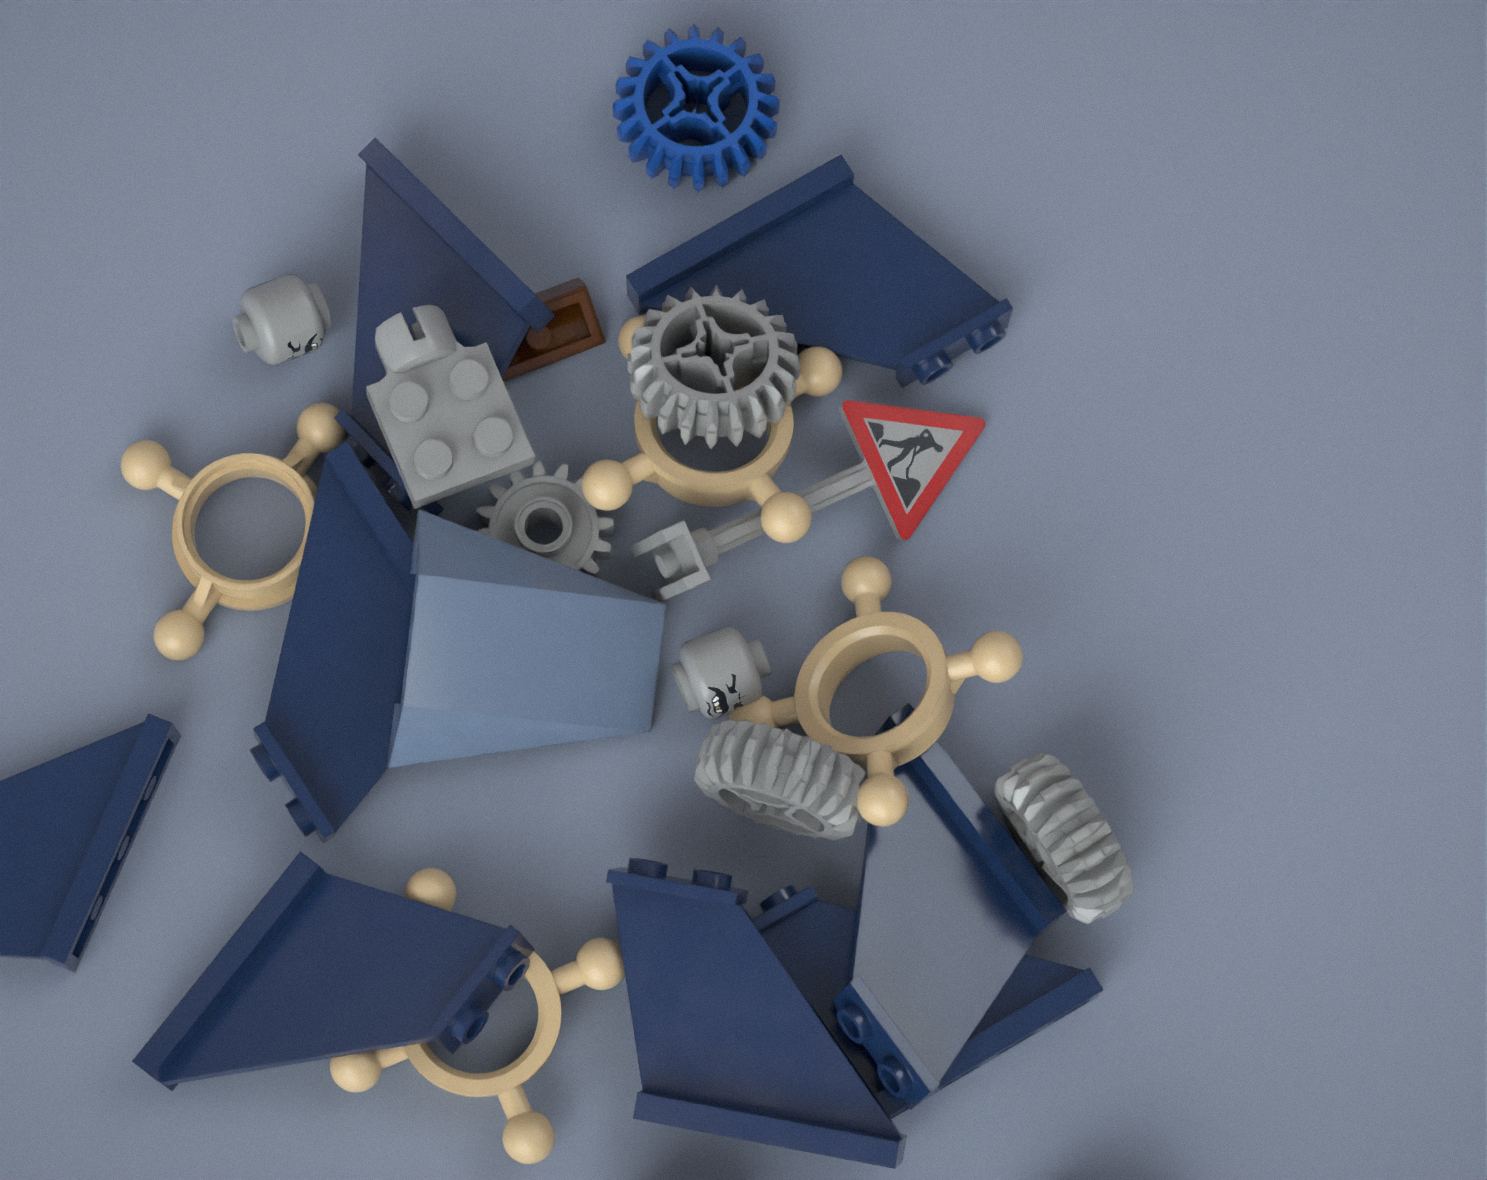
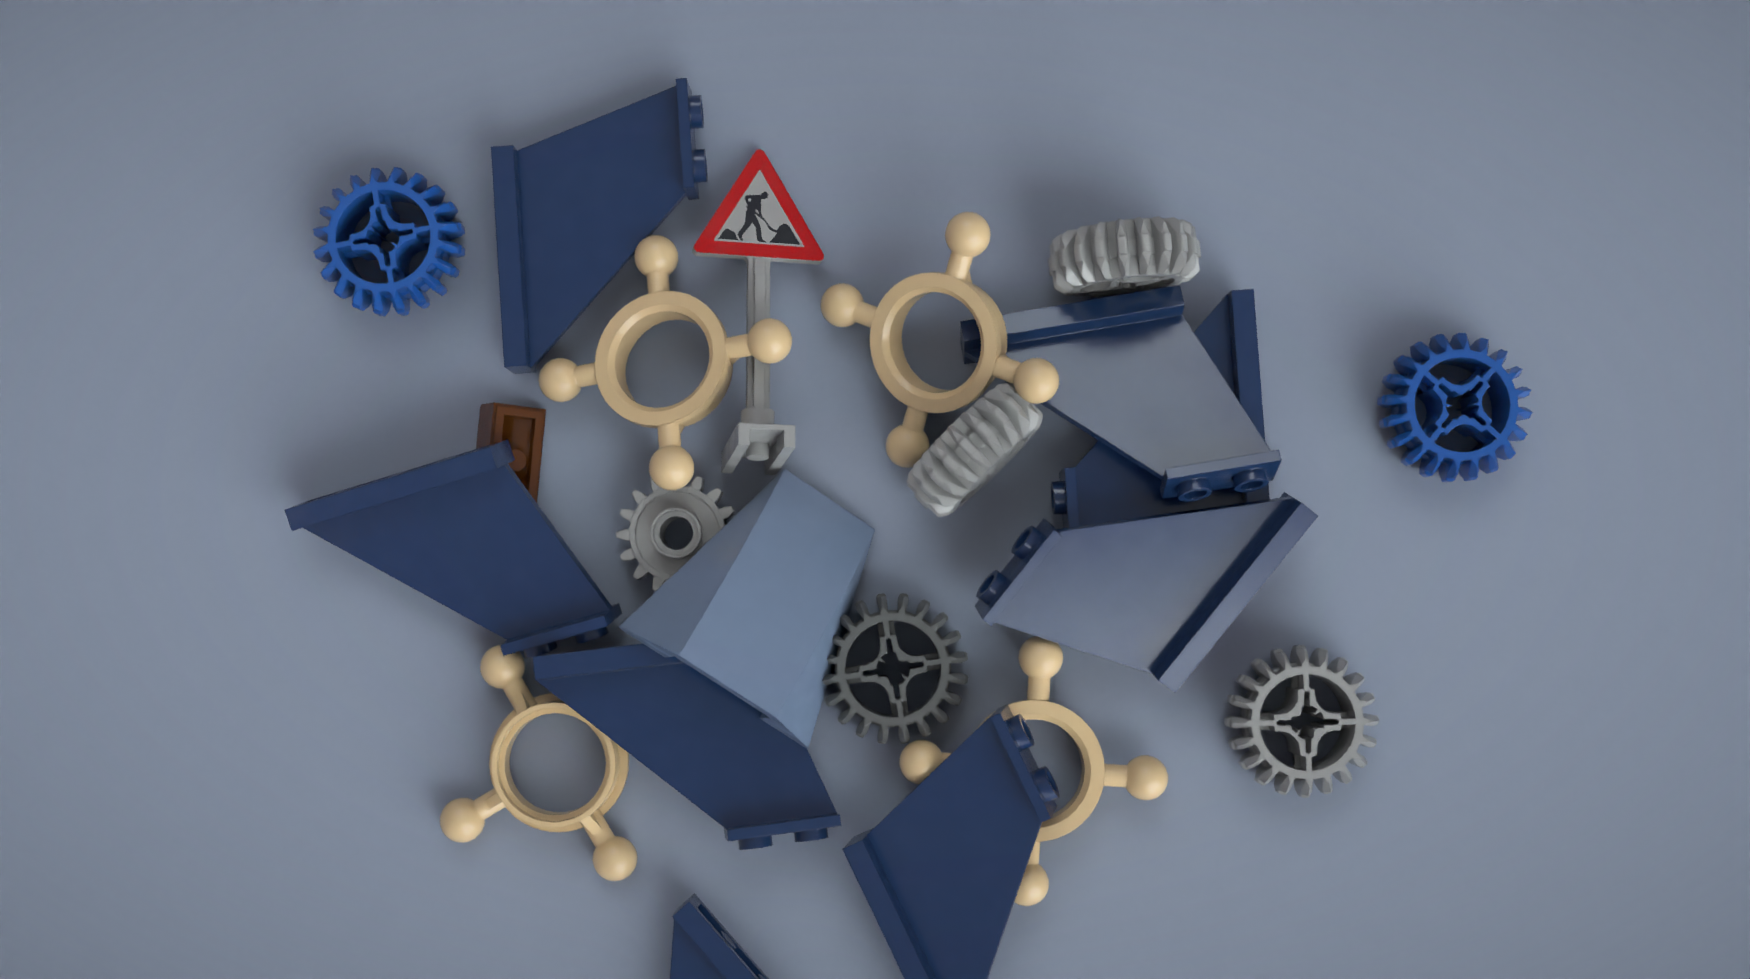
camera: 60 degrees left, 10 degrees up
light grey head [232,274,331,366] -> none
light grey plate [366,305,535,509] -> none
light grey gear [627,284,800,450] -> none
light grey head [671,626,771,720] -> none
none -> dark grey gear [822,593,968,744]

